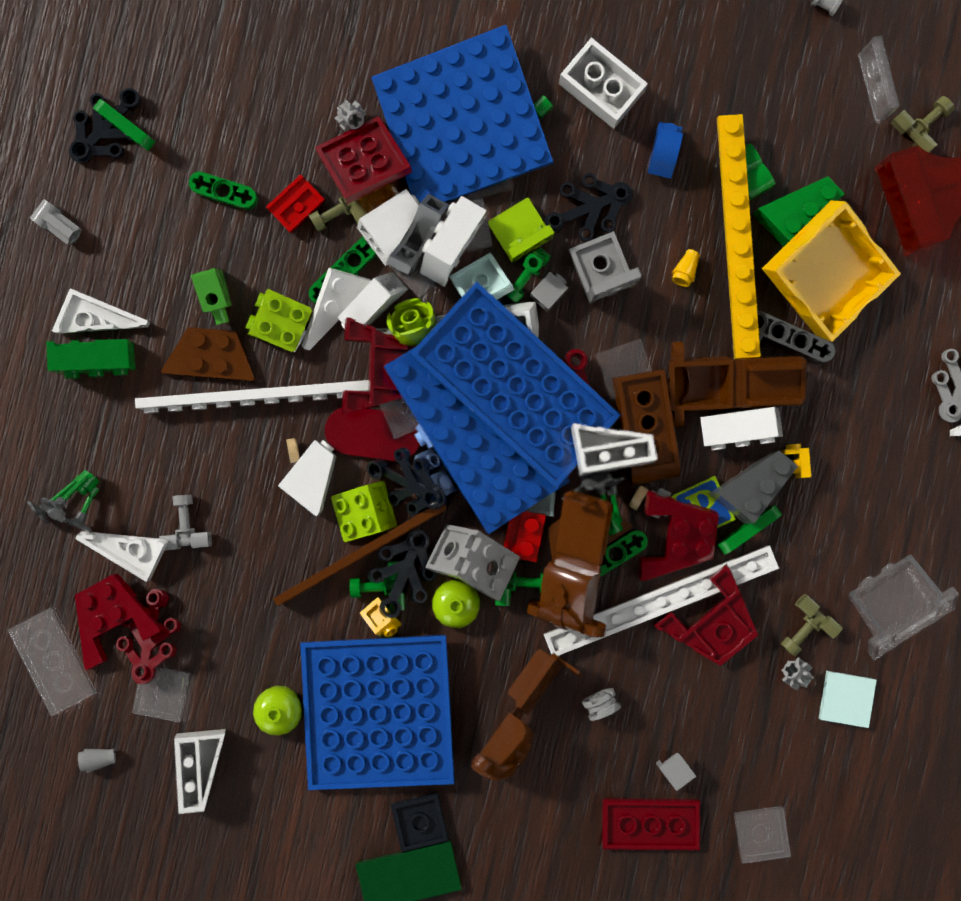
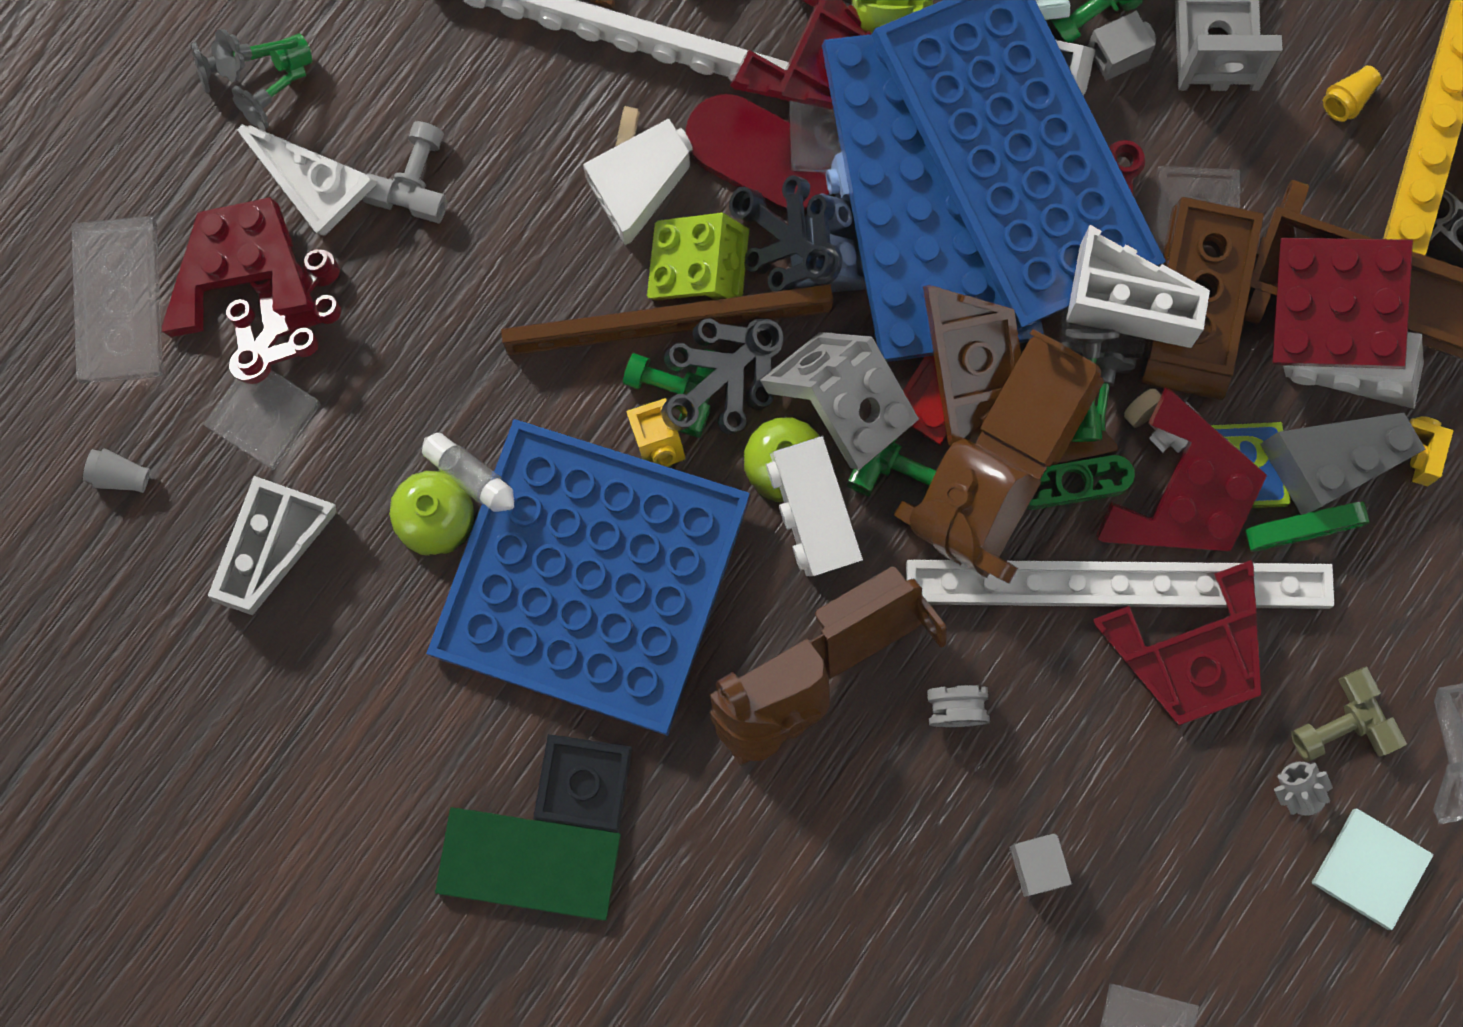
camera: 25 degrees right, 10 degrees down
dark red tile [602,798,700,850] -> none
none -> piece [422,433,514,512]
none -> white wedge [766,436,863,576]
none -> wing [923,285,1021,446]
none -> dark red plate [1273,238,1413,369]

